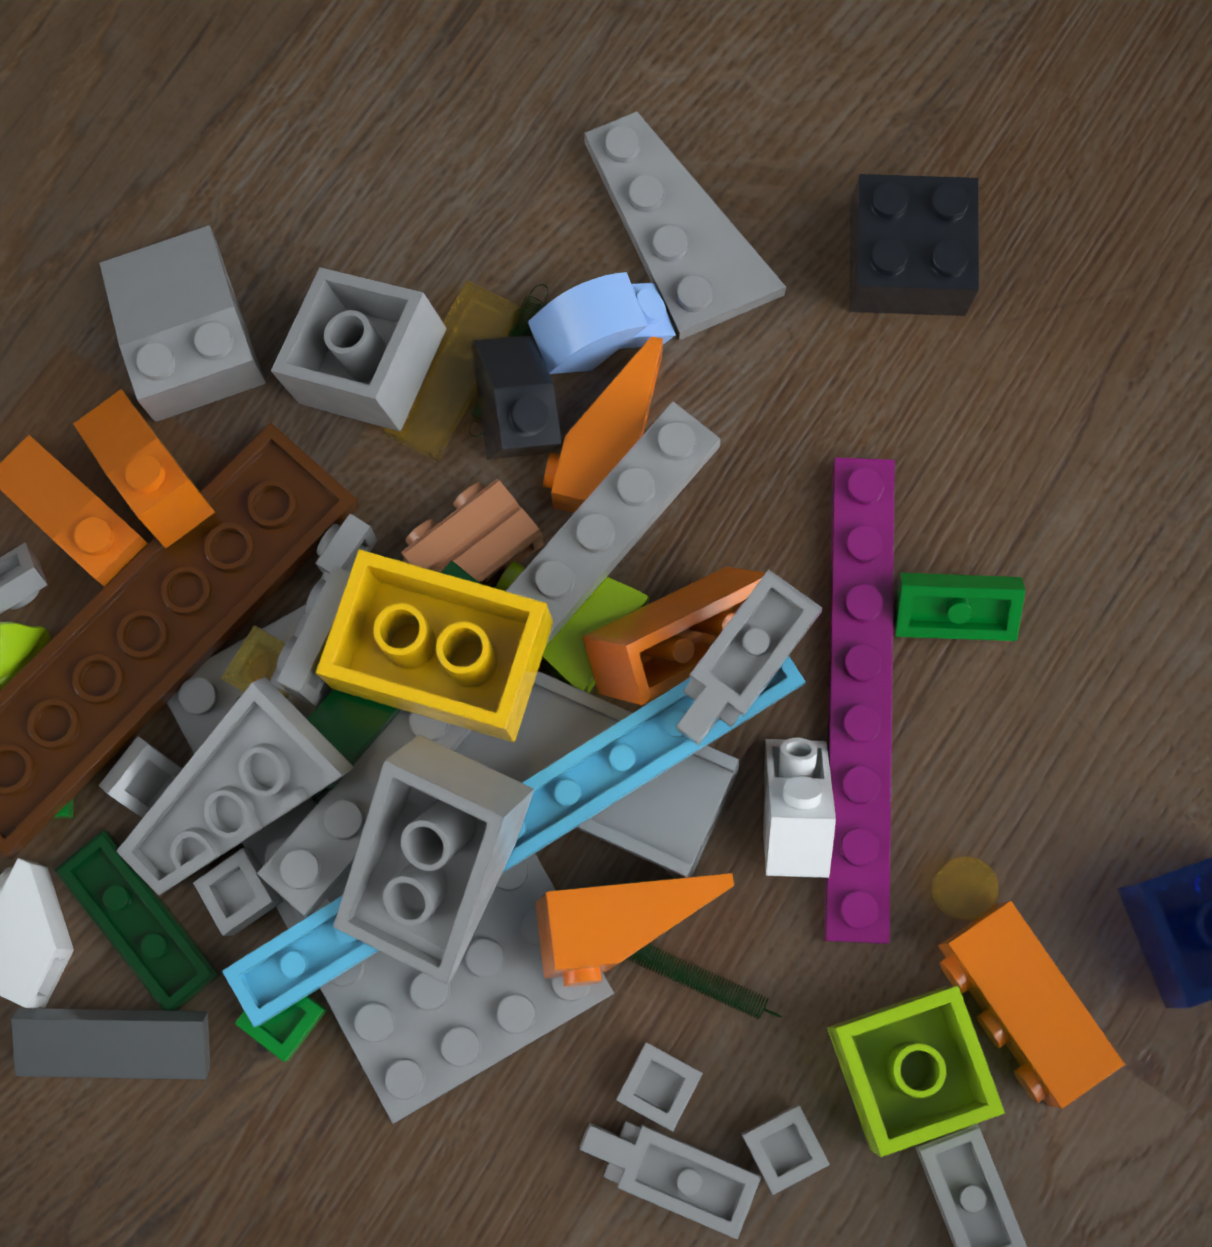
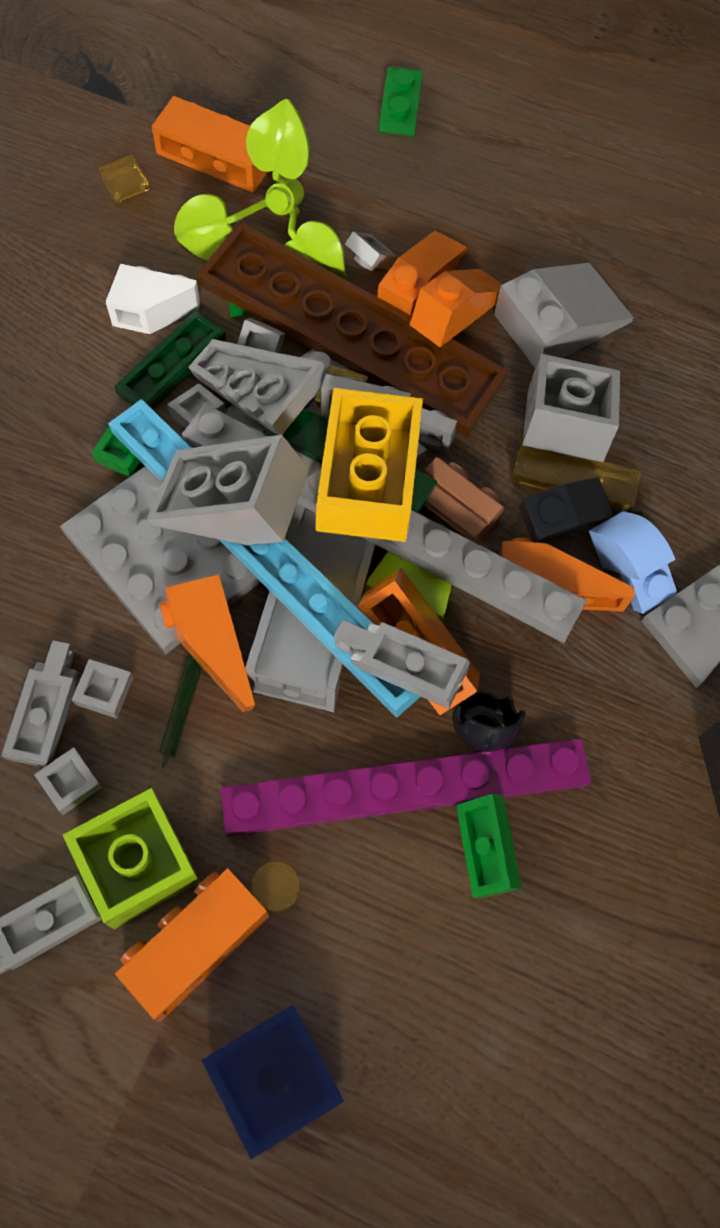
camera: 75 degrees right, 10 degrees down
dark grey tile [11,1008,210,1080] -> none
white slope [763,738,836,878] -> none
none -> black hair [452,691,526,752]

